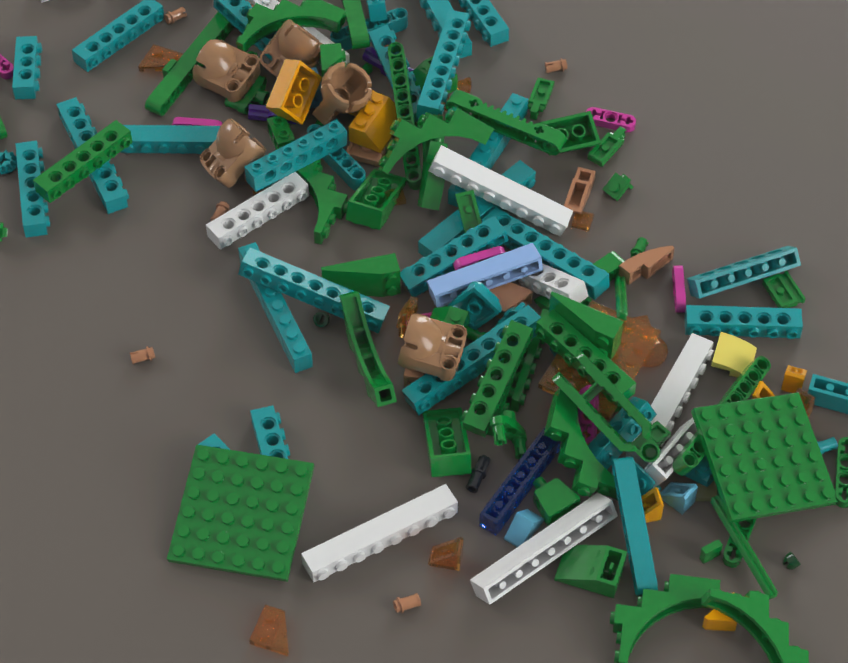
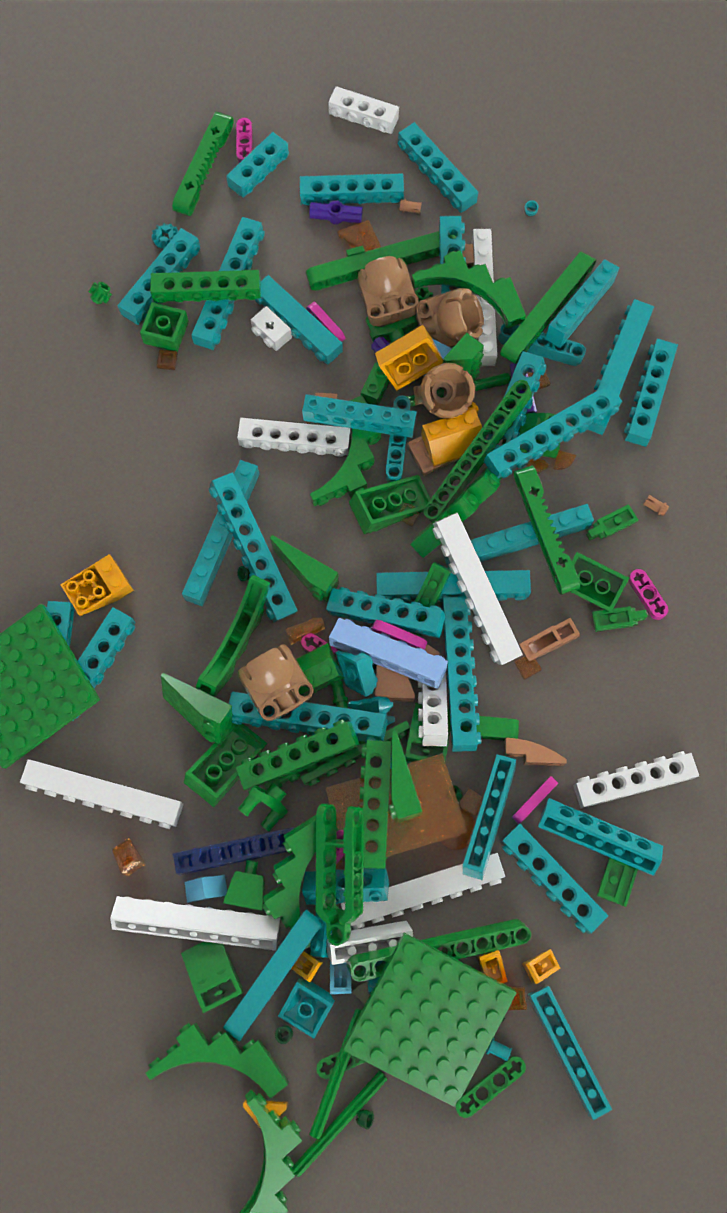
camera: 45 degrees right, 20 degrees up
nougat pin [130,346,155,364] -> none
medium nougat piece [200,118,267,188] -> none
nougat pin [210,201,230,221] -> none
green arch [378,107,494,174] -> none
nougat pin [393,593,421,614] -> none
black axle [466,455,490,493] -> none
green bracket [602,172,633,201] -> none
green axle [614,275,628,321] -> none
green pin [630,237,648,257] -> none
green tile [651,421,671,446] -> none
green tile [699,539,723,564] -> none
light yellow slope [711,332,757,378] -> none
none -> light orange slope [60,554,134,616]
none -> green brick [140,302,189,353]
none -> reddish brown tile [156,350,178,370]
none -> green slope [161,673,233,745]
none -> white brick [251,306,292,351]
none -> dark green hinge [275,1025,293,1044]
none -> teal slope [278,979,335,1039]
none -> green axle [293,1071,387,1177]
none -> dark purple piece [309,201,363,225]
none -> teal brick [462,754,516,880]
none -> white brick [573,751,699,809]

